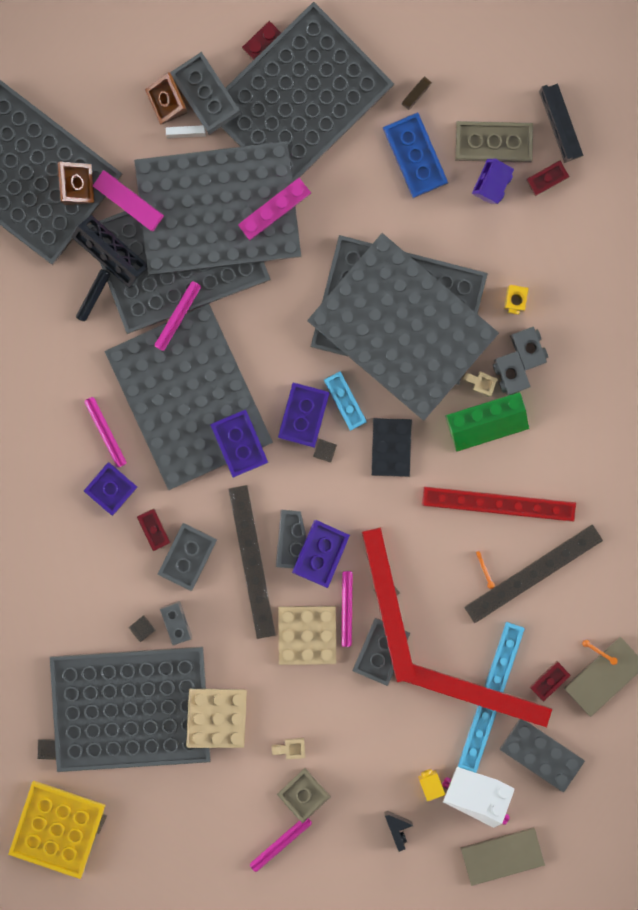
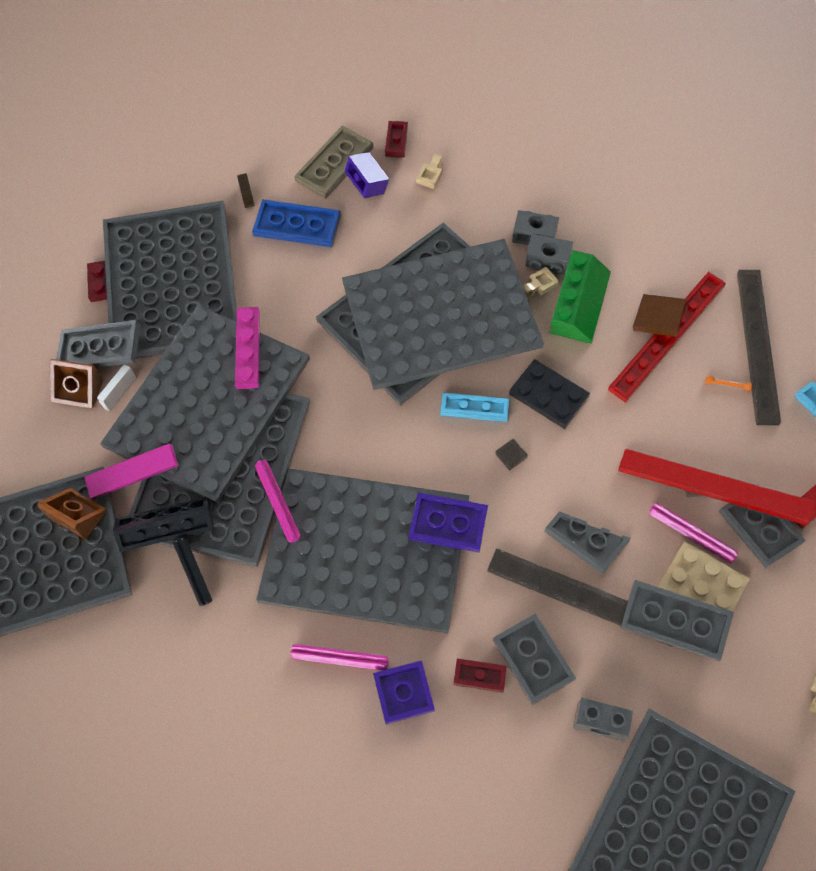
camera: 55 degrees left, 25 degrees down
clear smoke tile [128,615,156,642] -> none
tan plate [186,689,247,748] -> none
dark purple plate [278,382,330,448] -> none
dark purple plate [292,520,350,588] -> none
yellow brick [504,285,529,315] -> none
black fence [539,83,584,163] -> none
none -> tan plate [416,154,443,189]
none -> dark grey plate [620,580,734,662]
none -> reddish brown tile [633,294,687,337]

